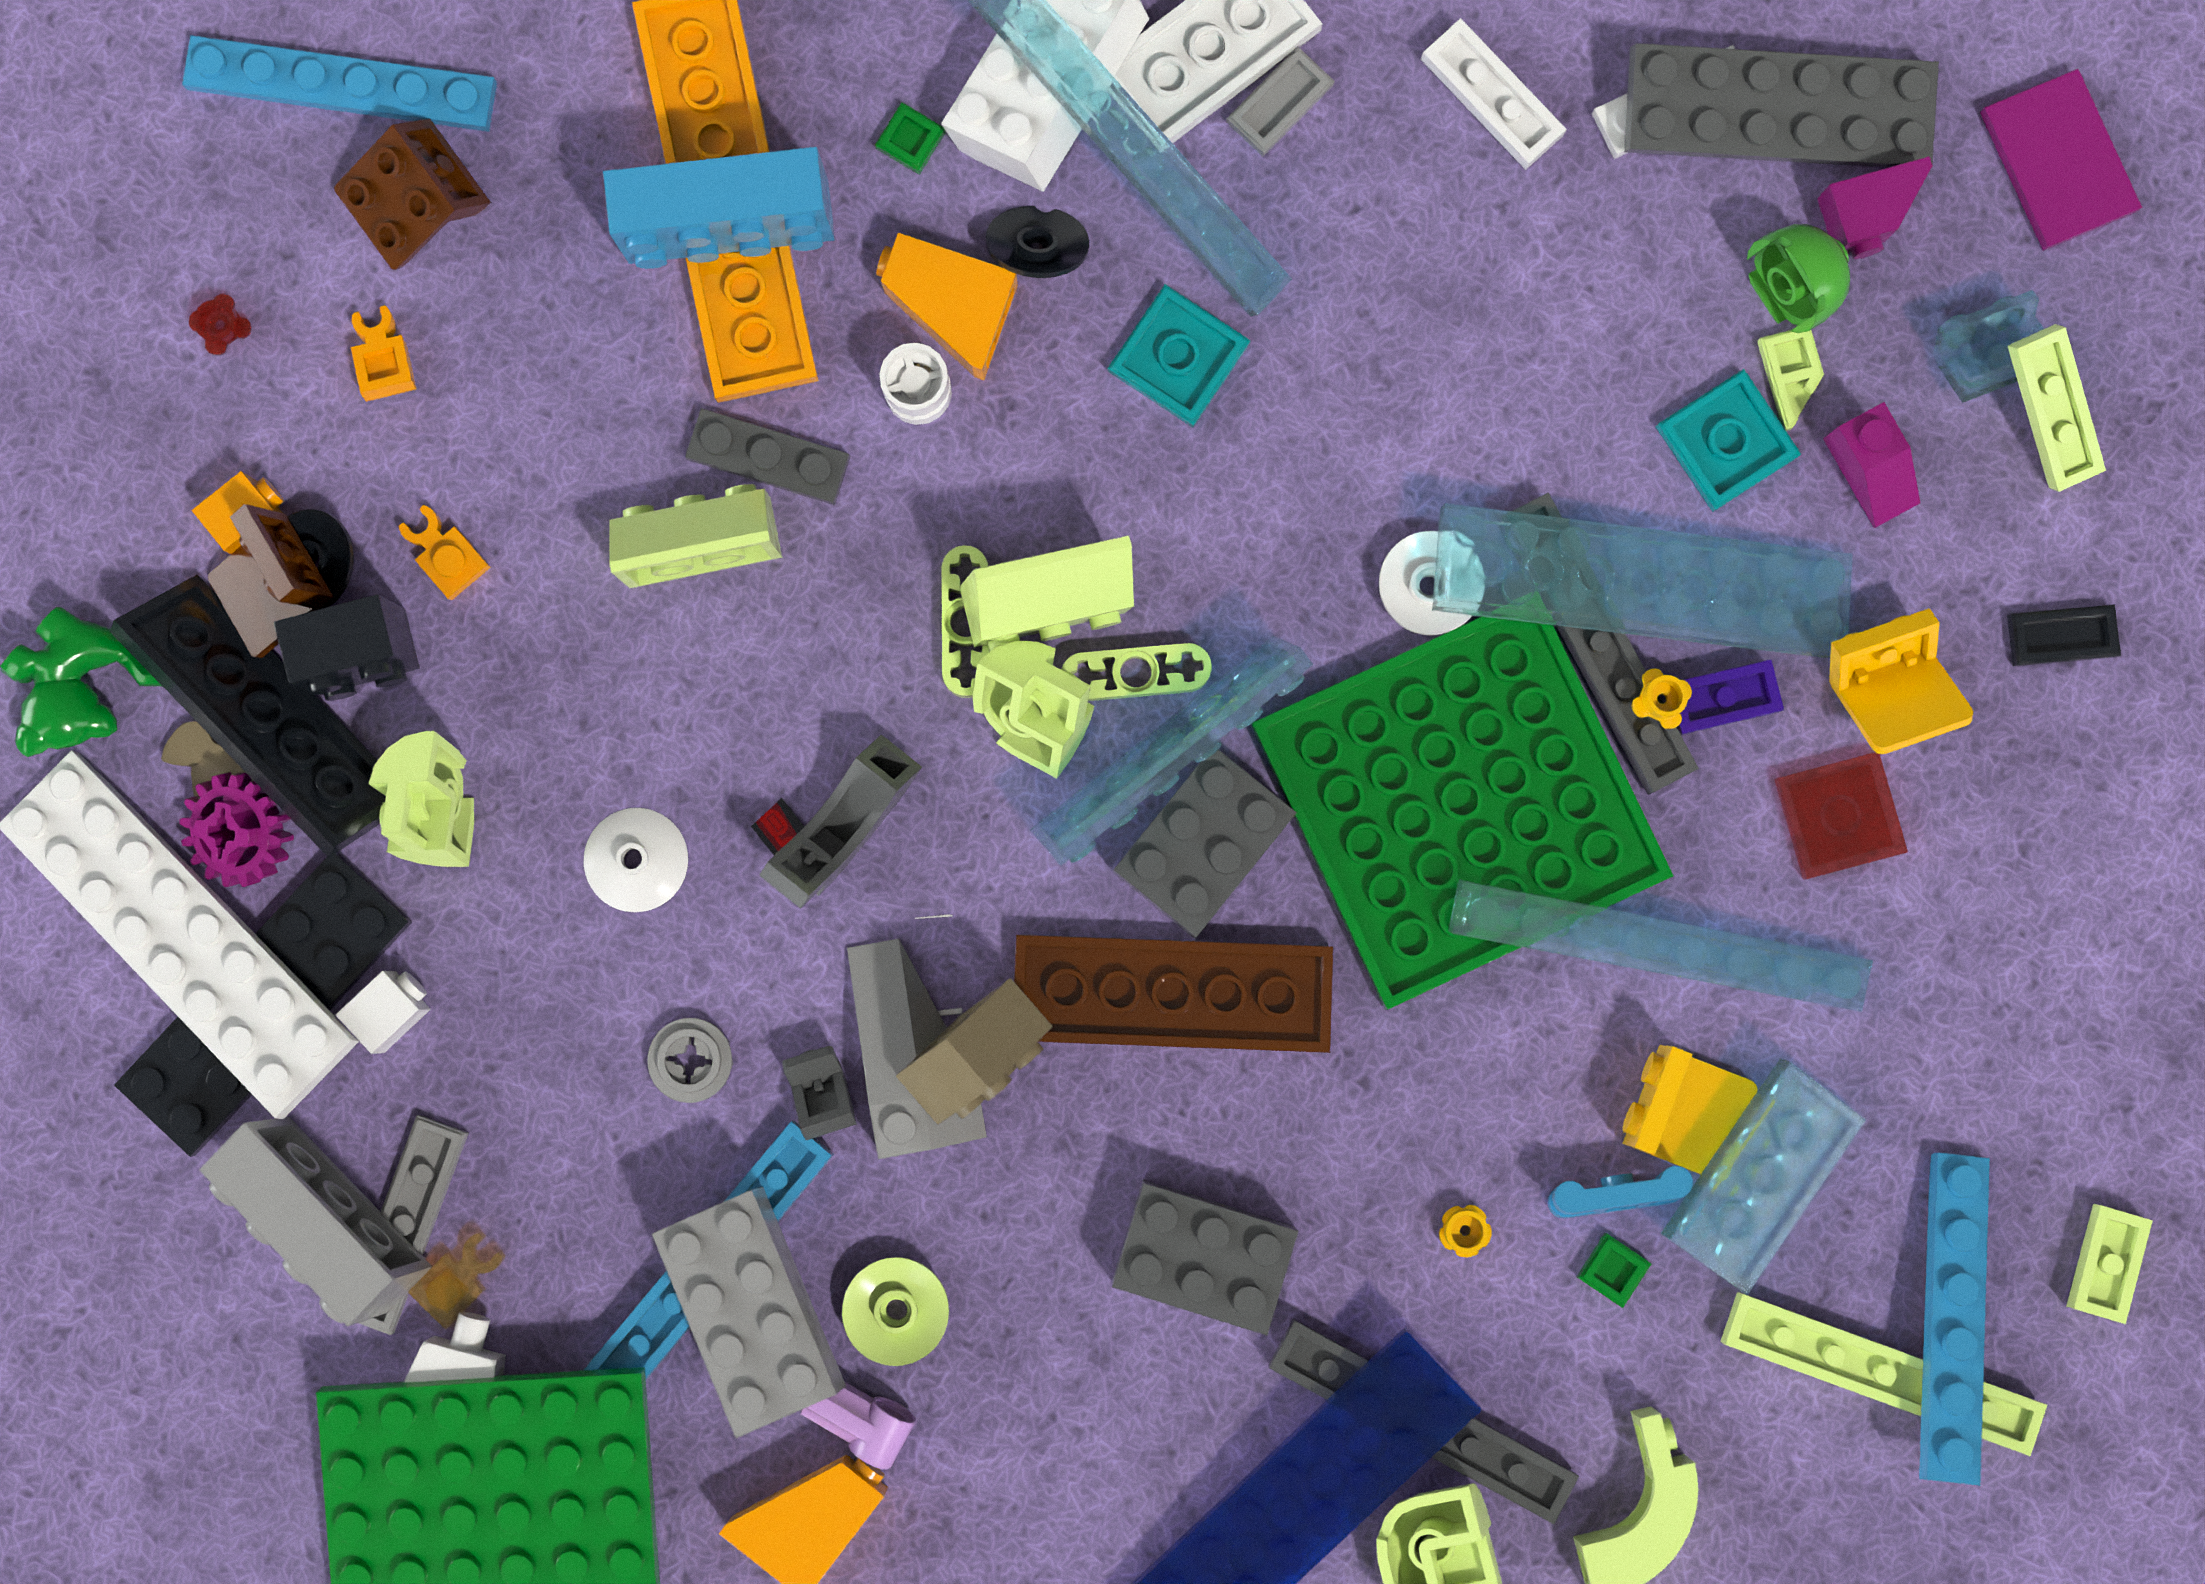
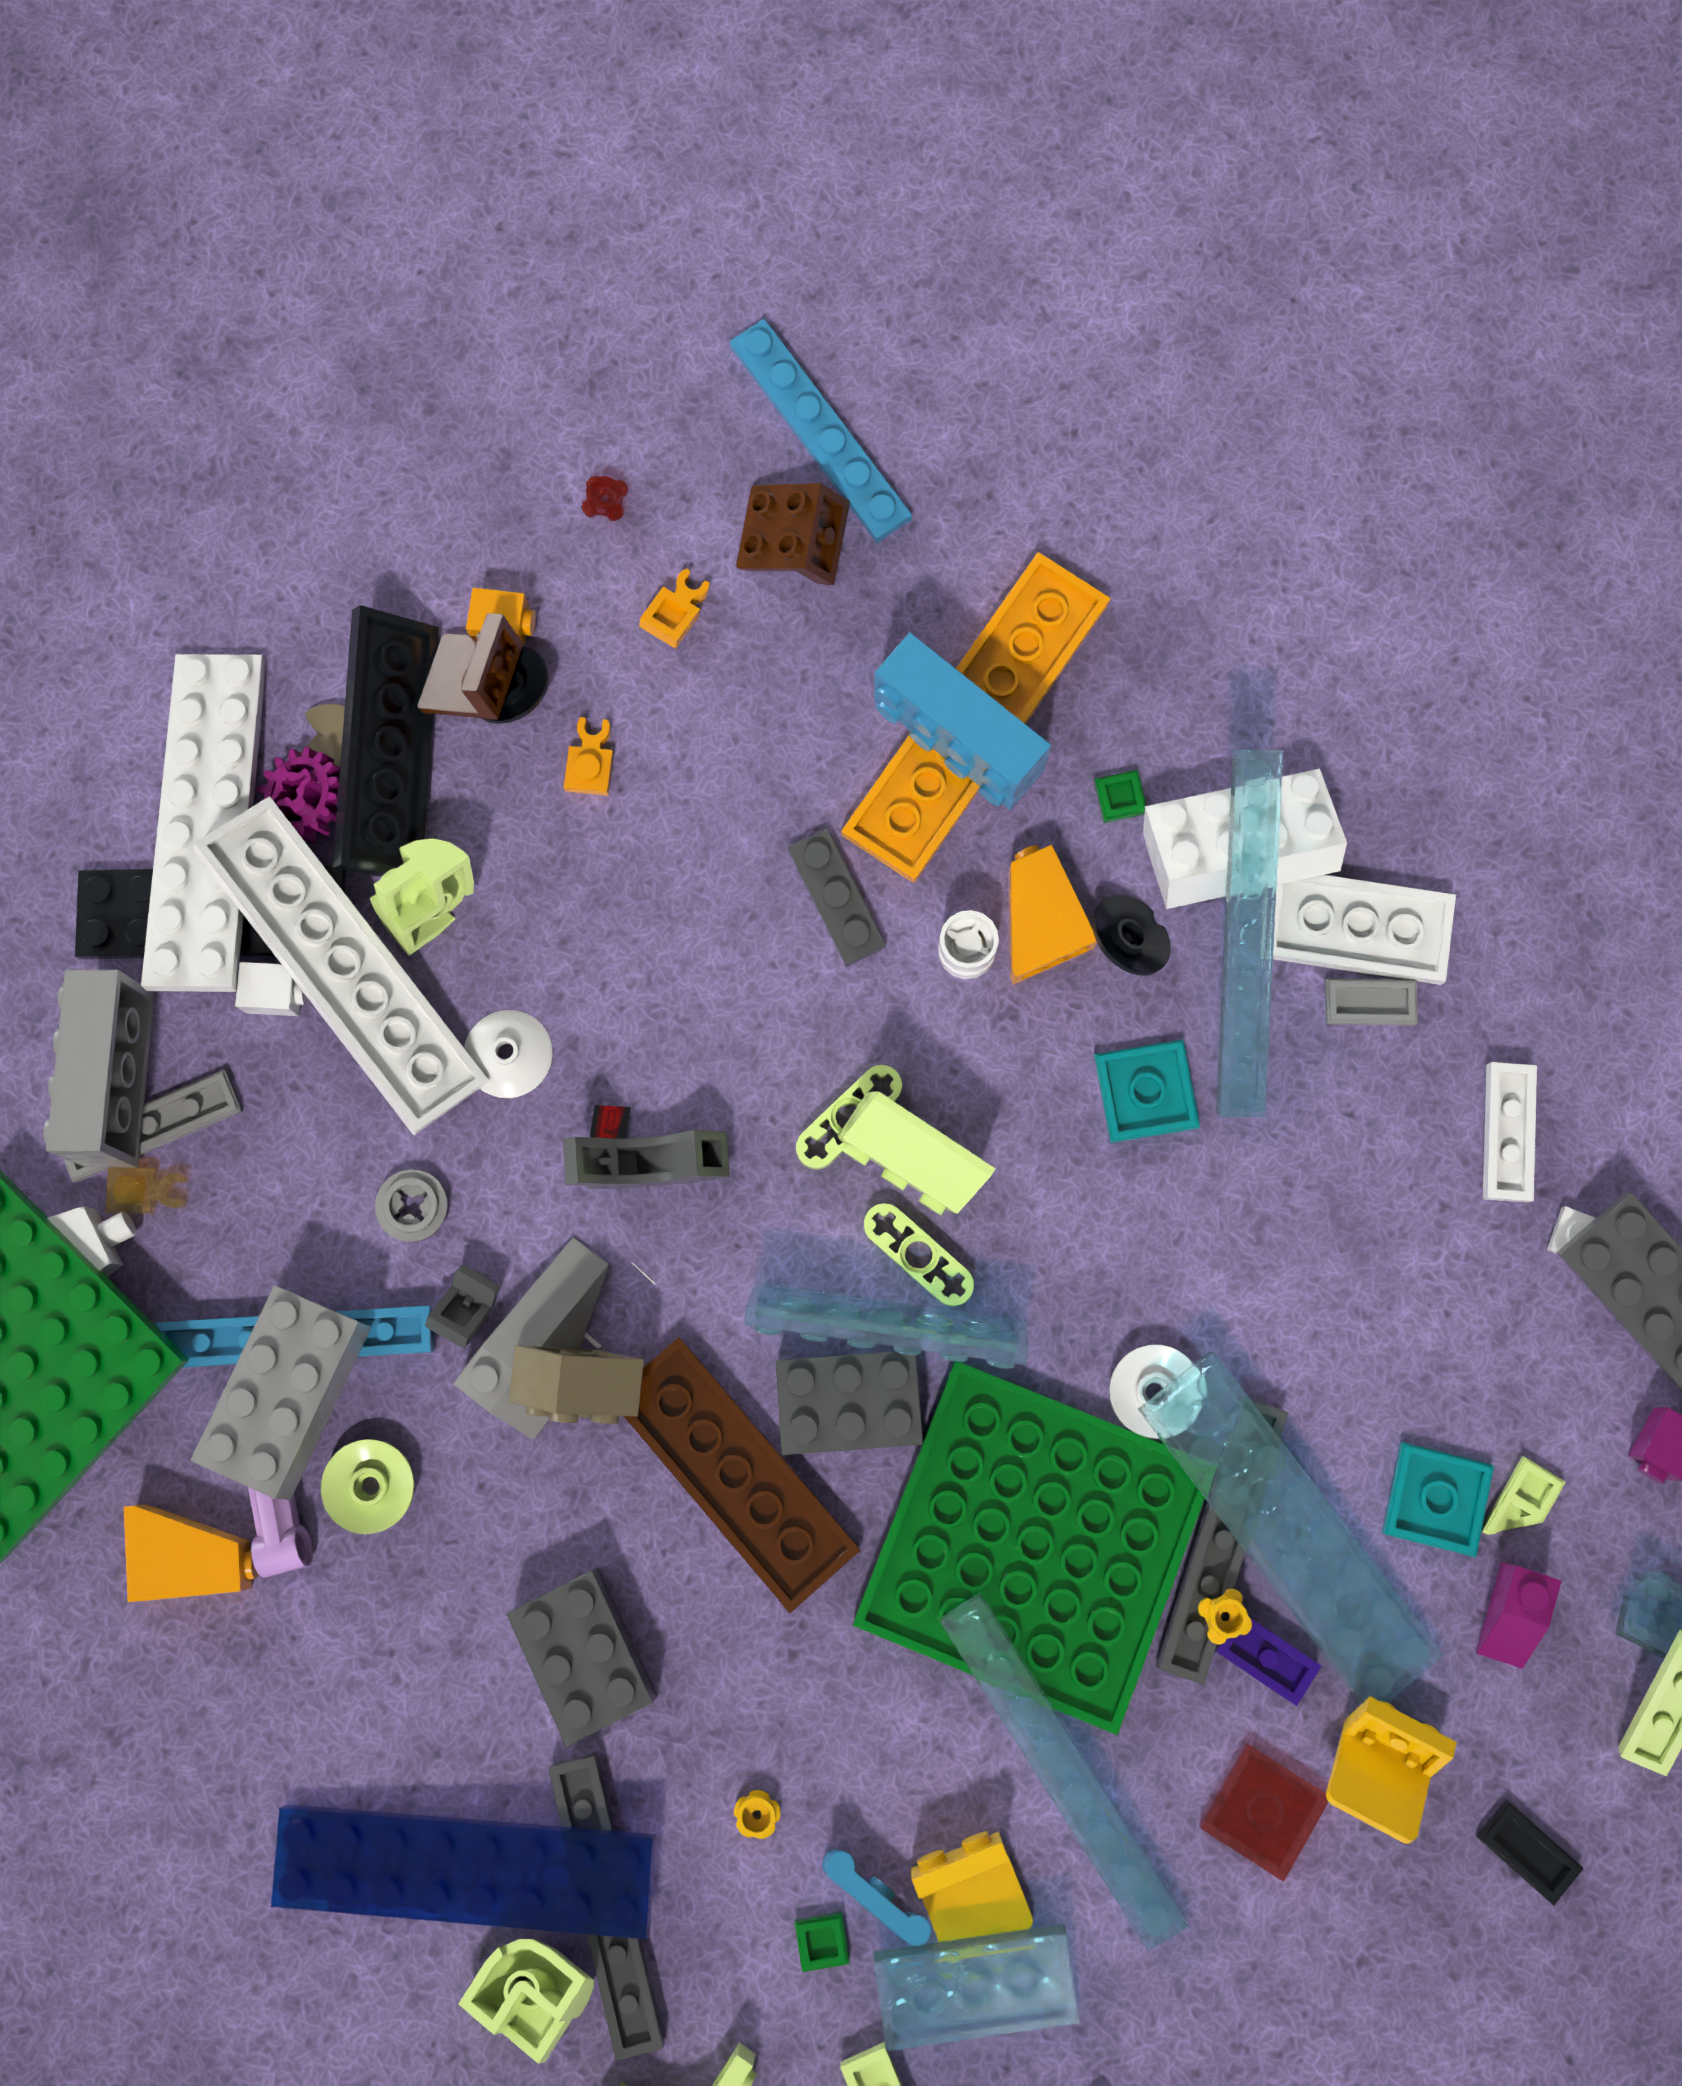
camera: 50 degrees right, 5 degrees down
green animal [0,607,162,757] -> none
black brick [274,594,420,701] -> none
yellowish green slope [609,484,782,588] -> none
yellowish green brick [973,641,1095,779] -> none
bright green cylinder [1747,224,1850,334] -> none
none -> white plate [193,796,489,1135]

